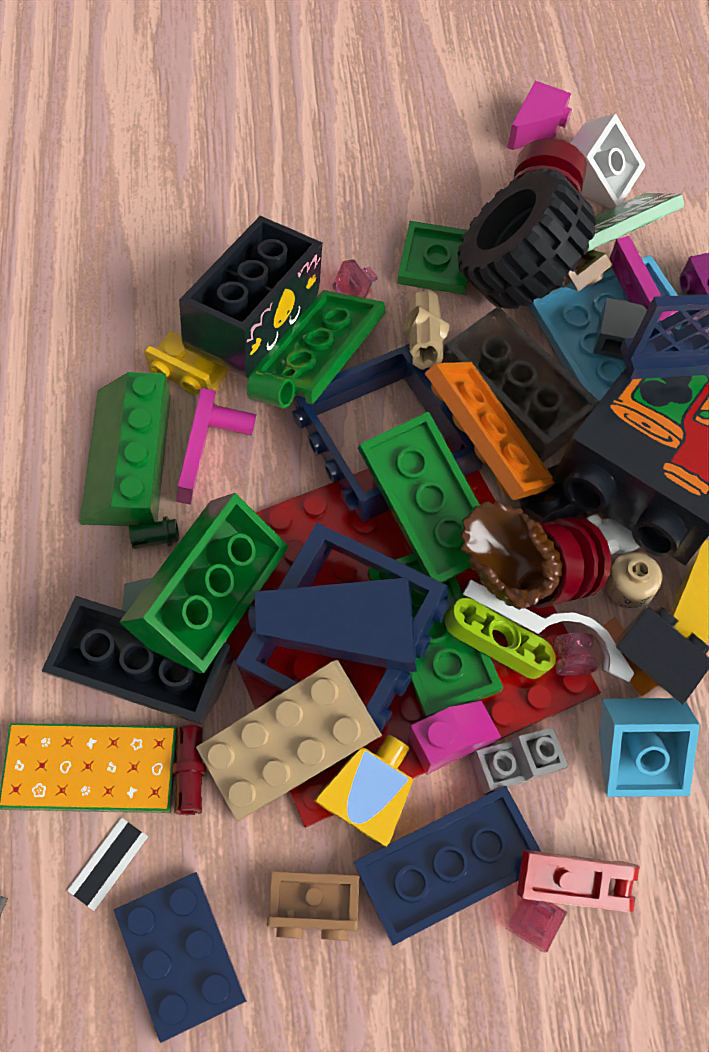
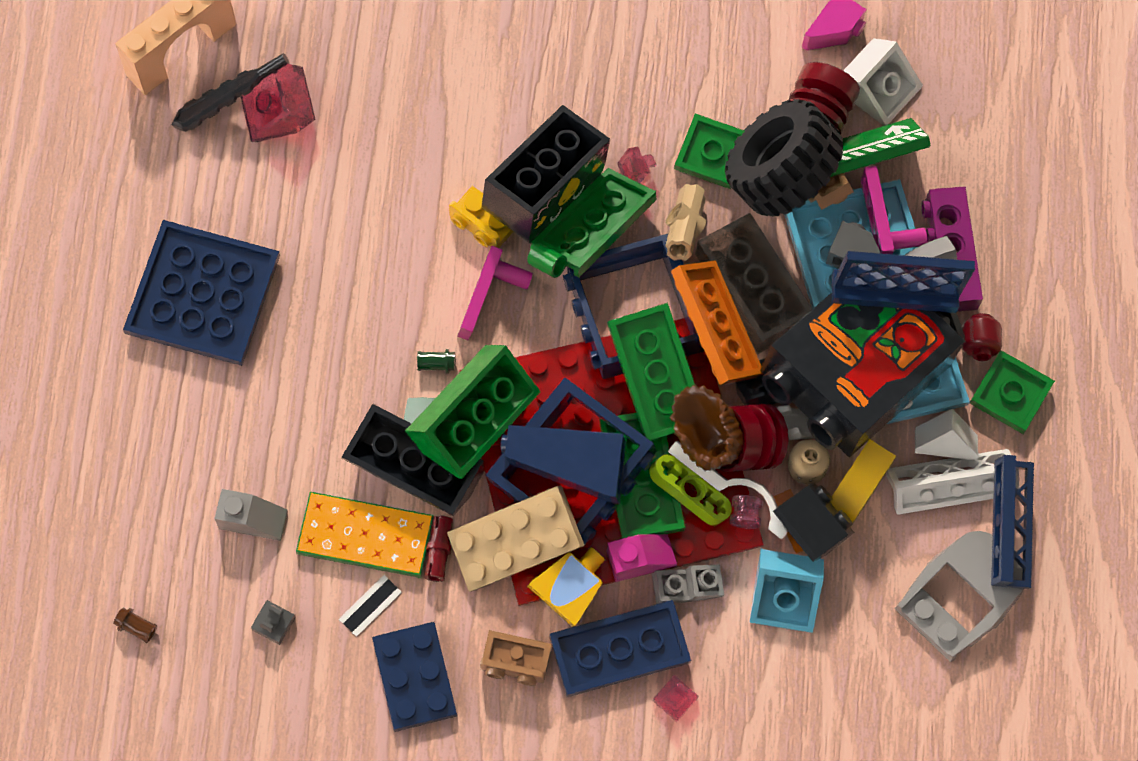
camera: 10 degrees right, 5 degrees up
green slope [79,372,171,526] -> none
plate [517,850,640,912] -> none

